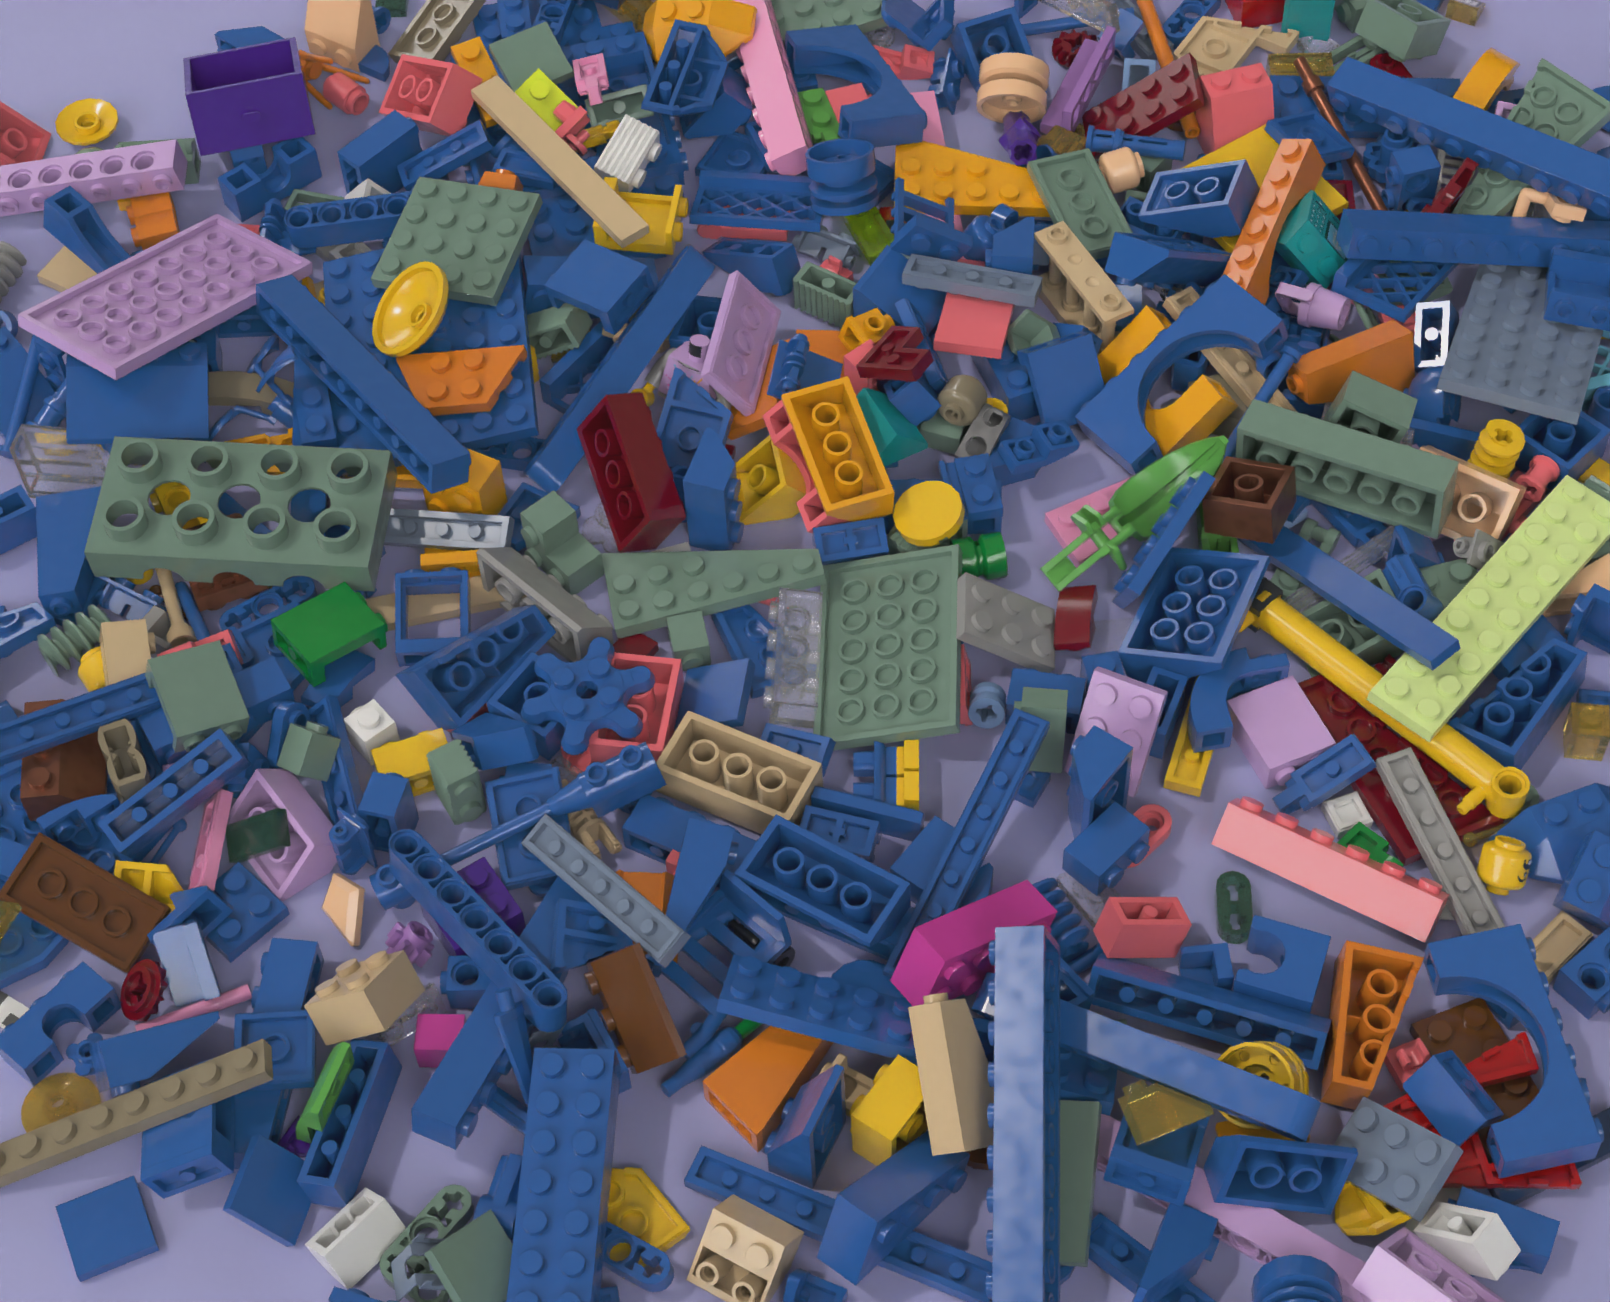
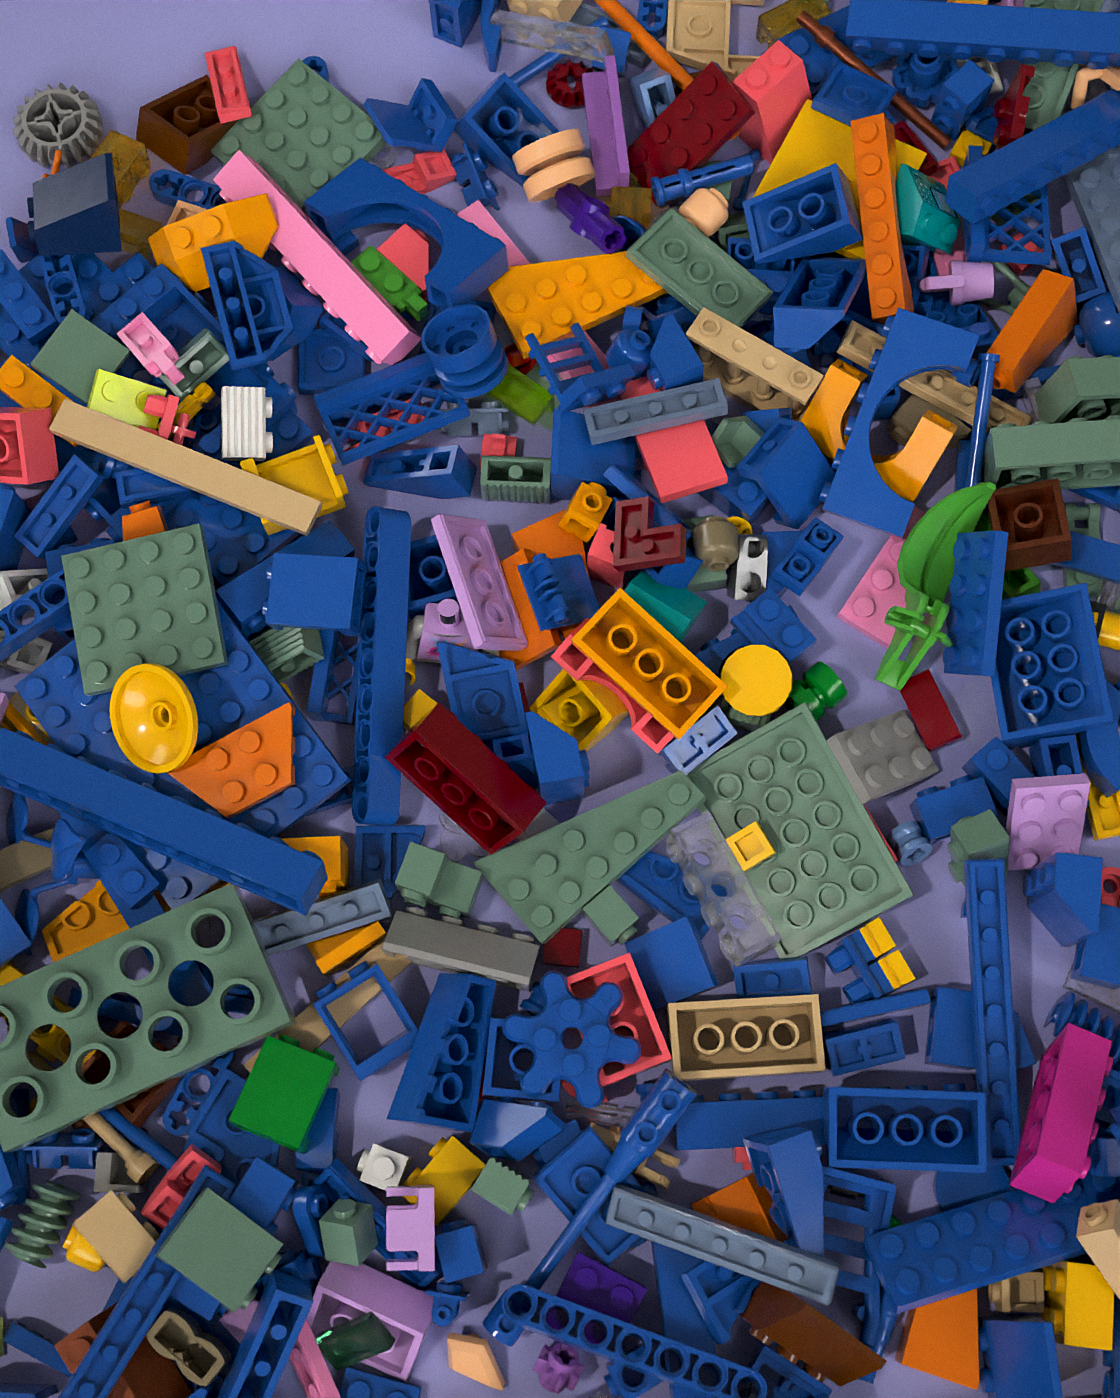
camera: 30 degrees left, 20 degrees up
none -> lavender panel [386,1184,435,1272]
none -> yellow plate [725,821,776,872]

